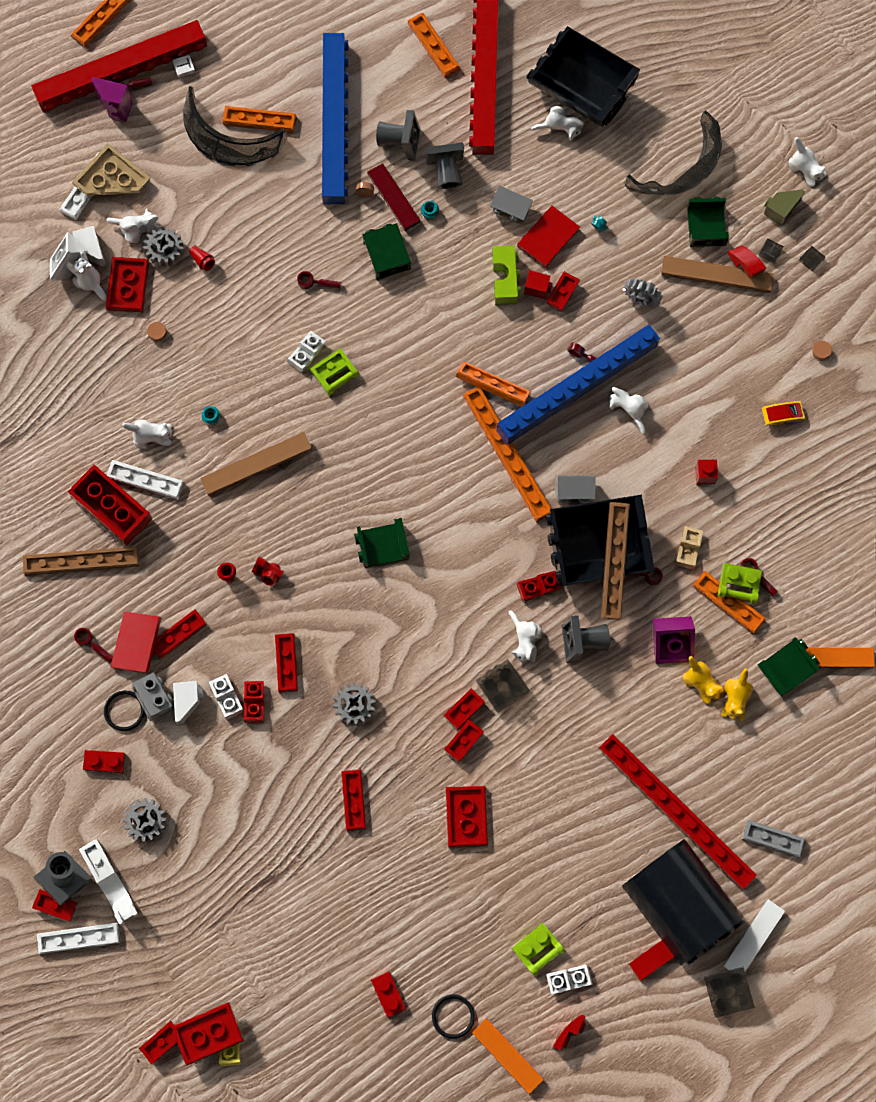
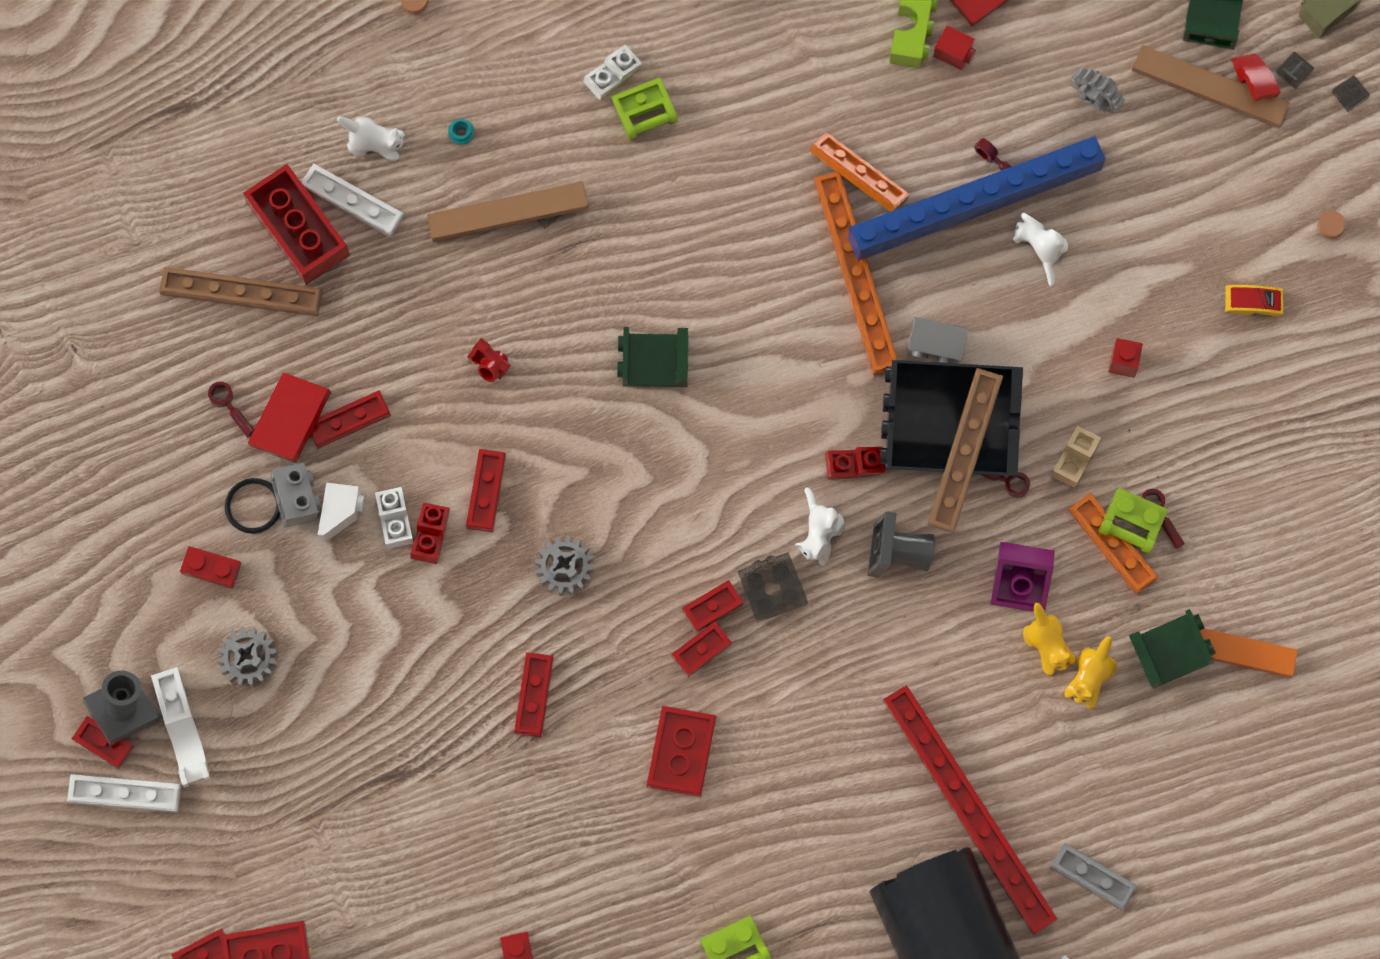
camera: 15 degrees right, 0 degrees up
red cone [217,562,236,583] -> none
red plate [546,271,580,312] -> none

